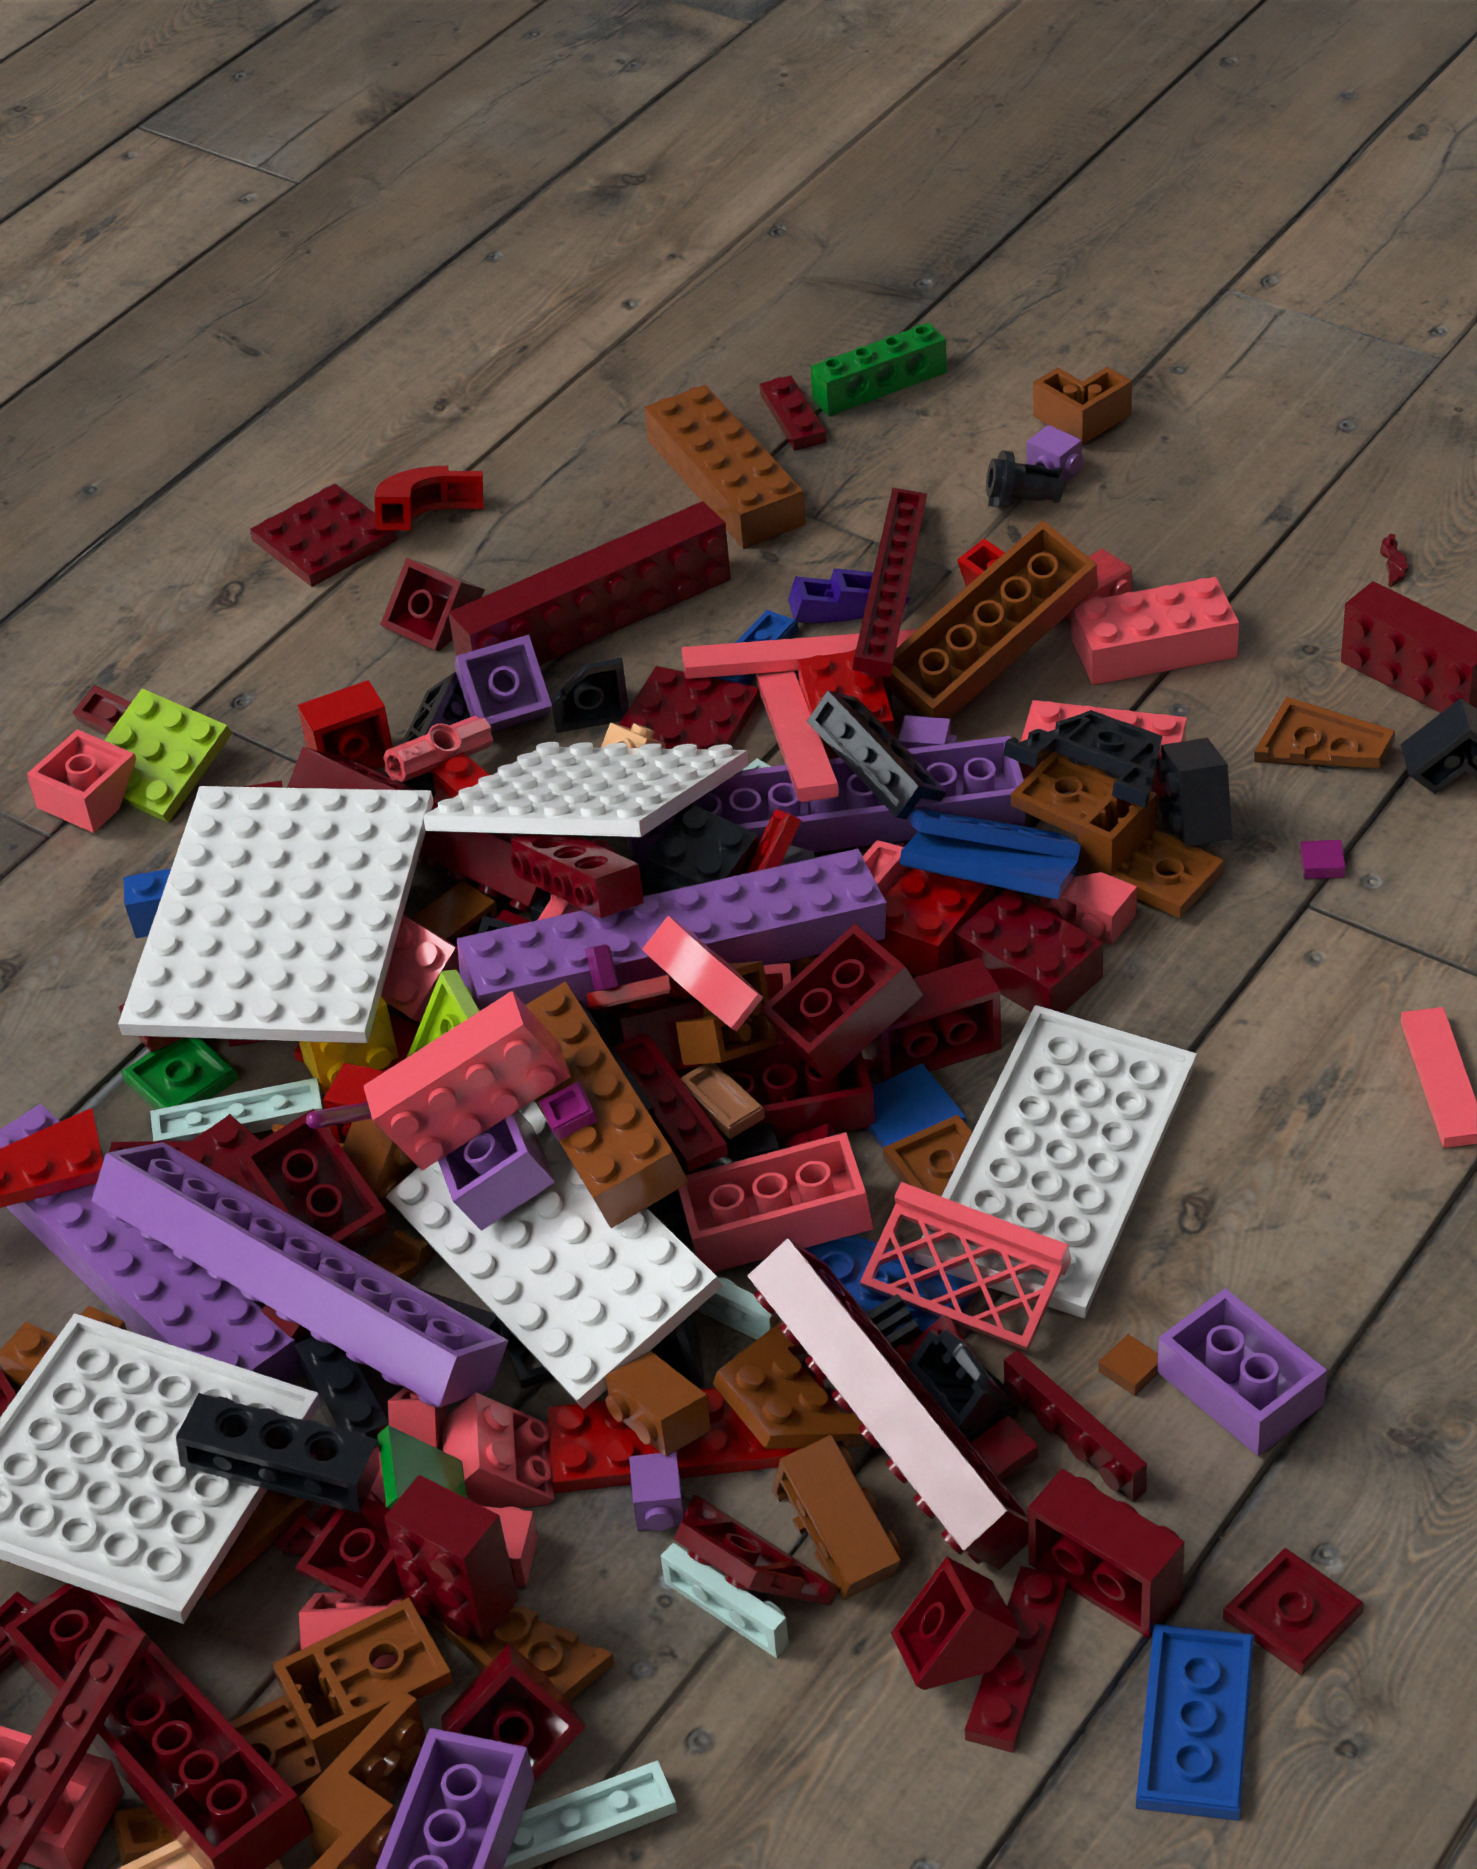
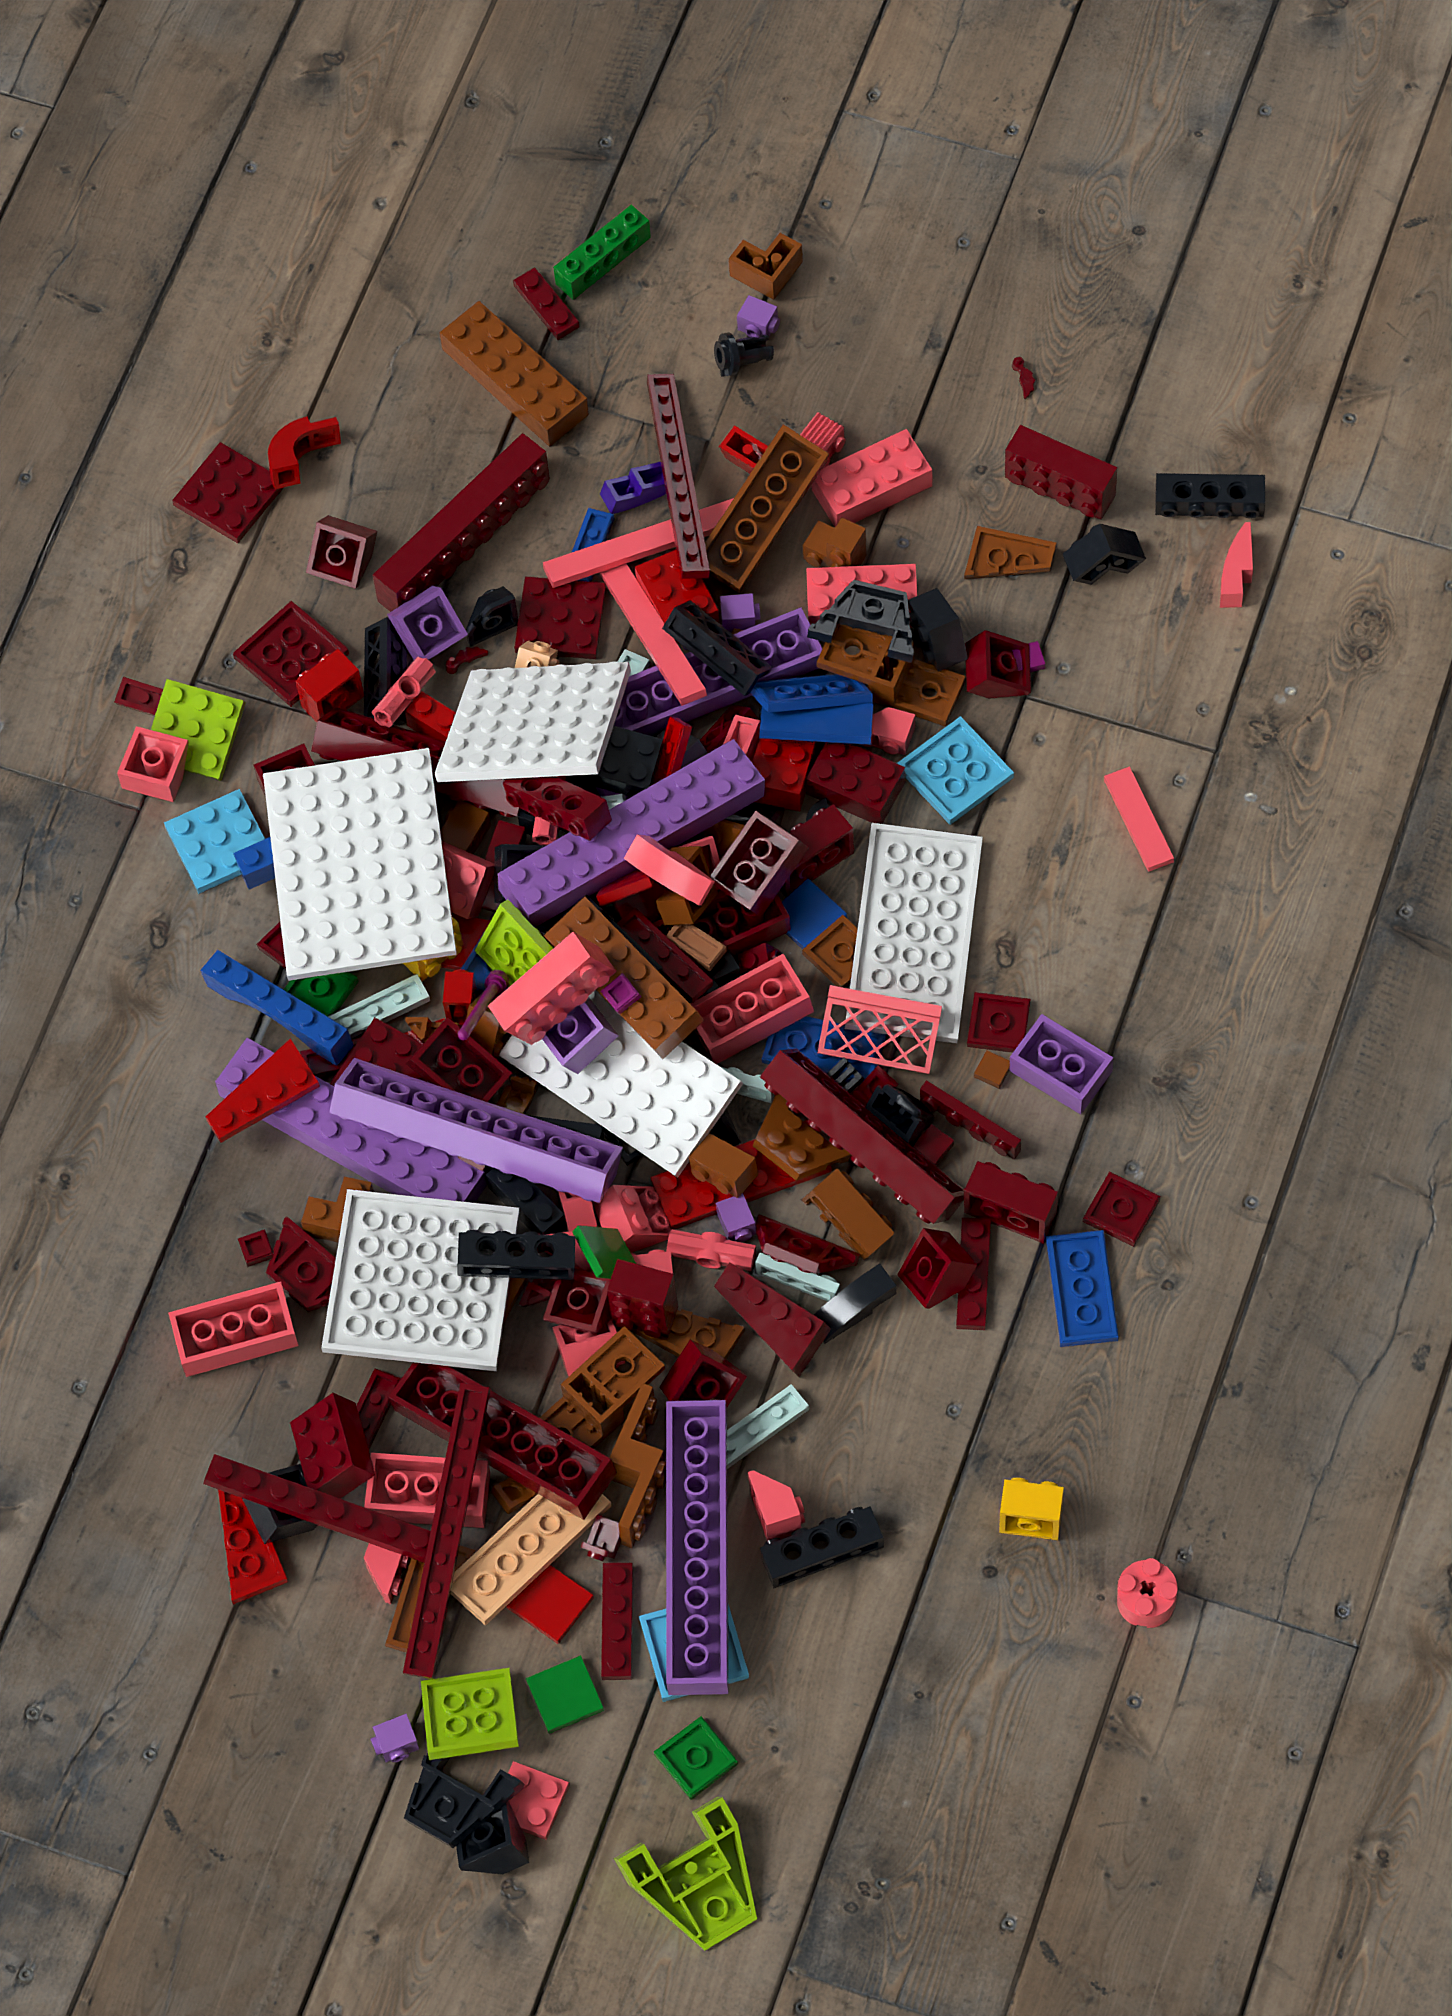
camera: 15 degrees left, 20 degrees up
magenta tile [584,944,619,990] -> none
none -> medium azure plate [164,789,265,894]
none -> blue arch [200,950,354,1066]
none -> dark red plate [233,601,349,707]
none -> dark red piece [446,646,488,674]
none -> coral piece [666,1229,756,1271]
none -> dark red wedge [714,1262,831,1377]
none -> dark orange brick [803,518,867,568]
none -> black slope [814,1263,896,1344]
none -> medium azure plate [897,716,1014,825]
none -> dark red slope [965,630,1031,699]
none -> dark red tile [967,992,1031,1053]

